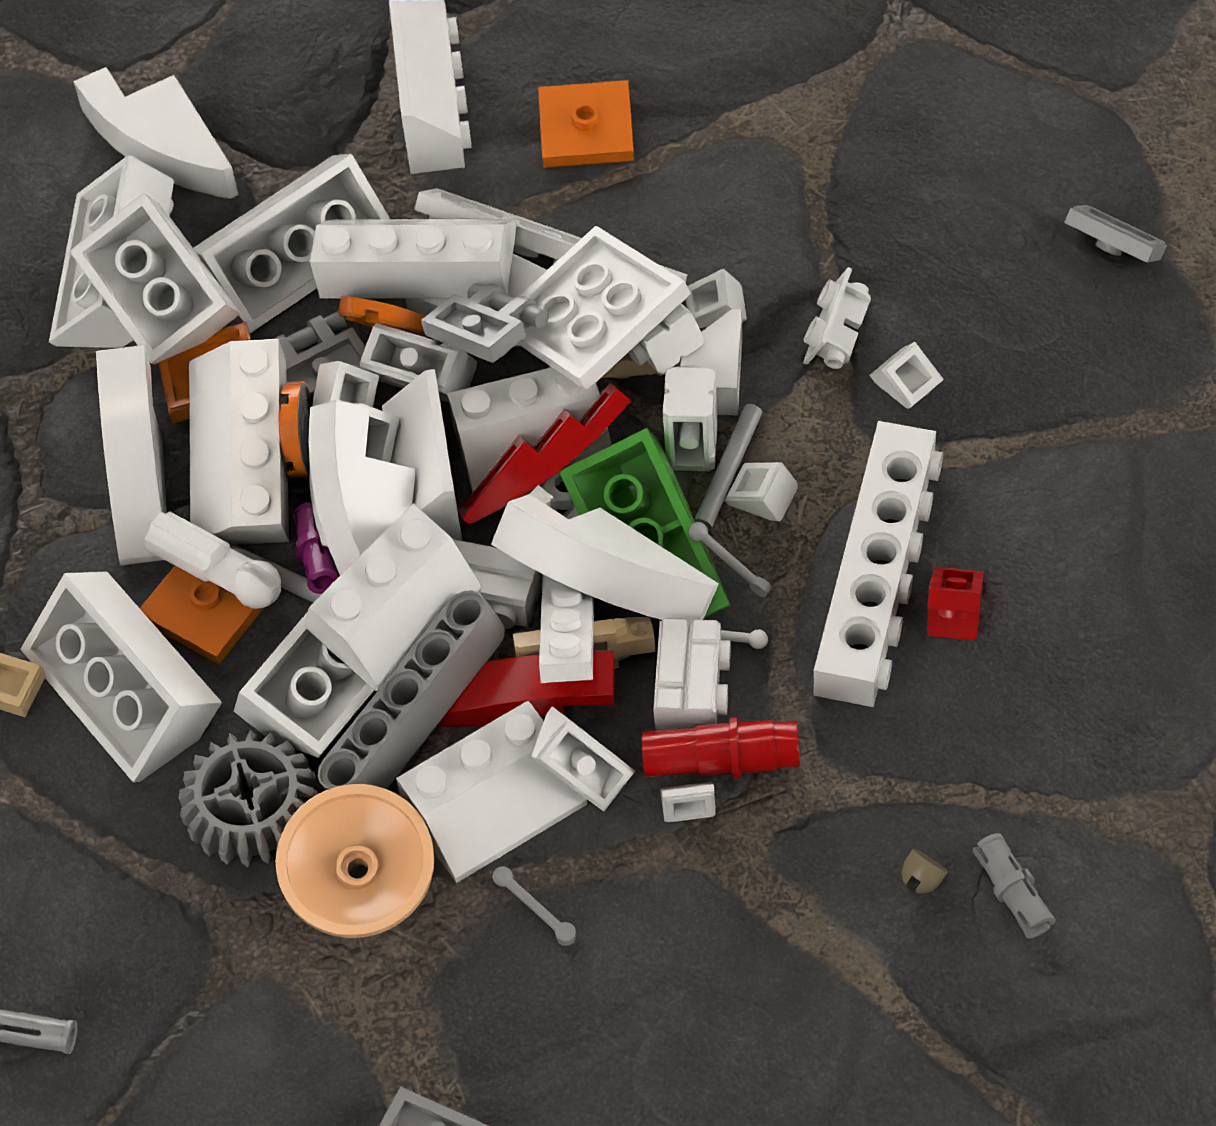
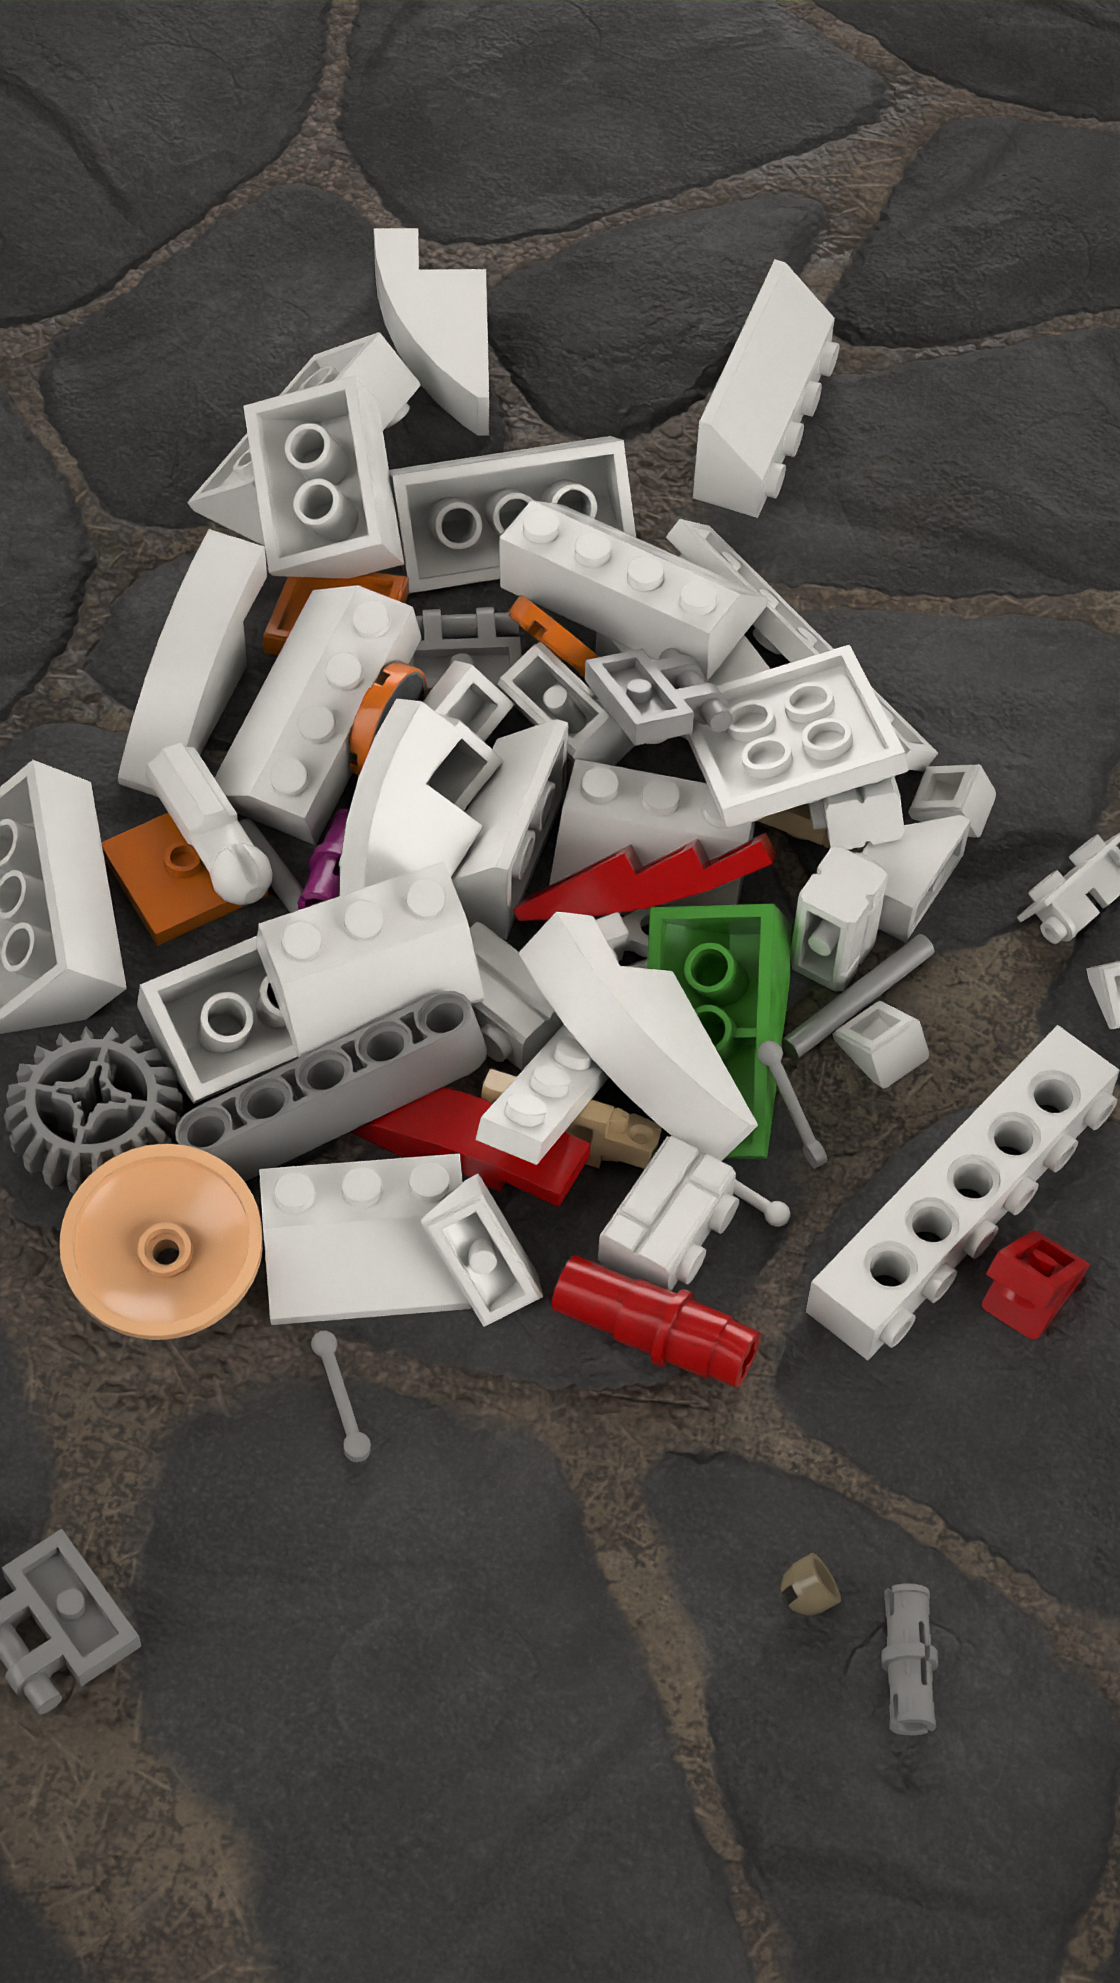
camera: 20 degrees right, 0 degrees up
orange plate [538,80,634,168] -> none
white slope [660,782,716,823] -> none

